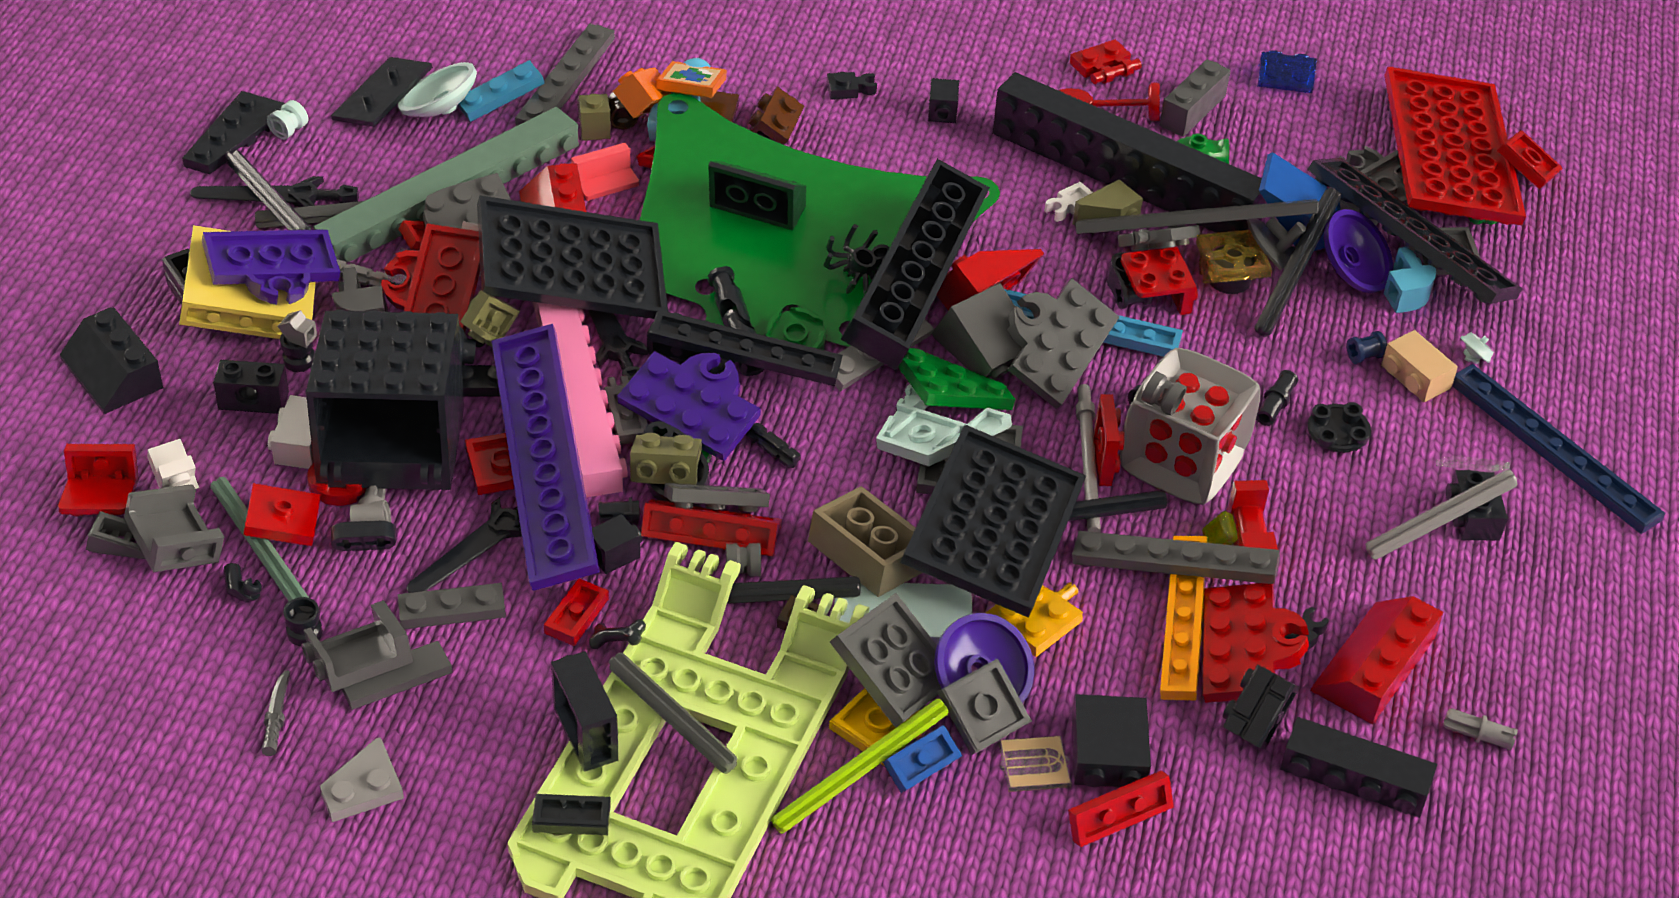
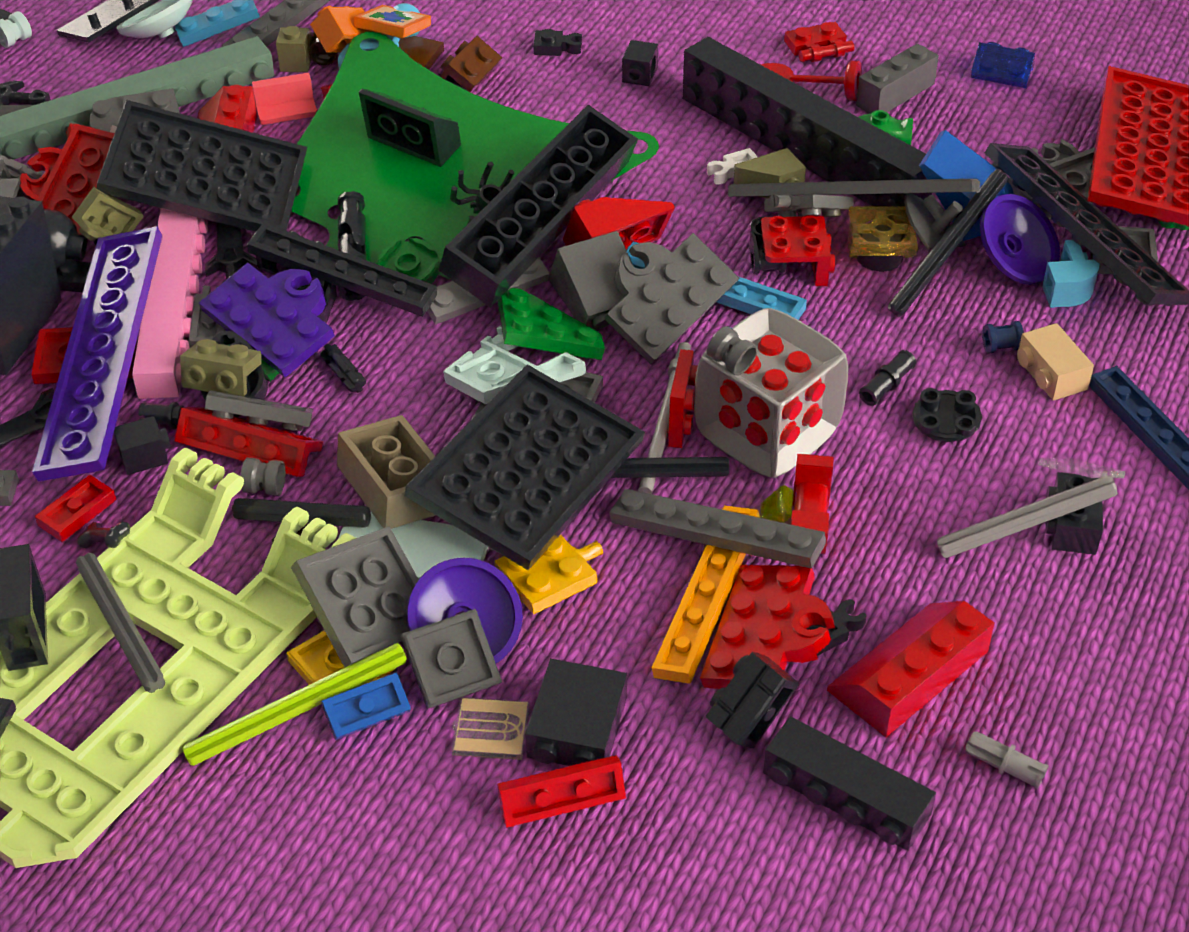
camera: 15 degrees right, 0 degrees up
light aqua hat [1460,332,1494,364] -> none

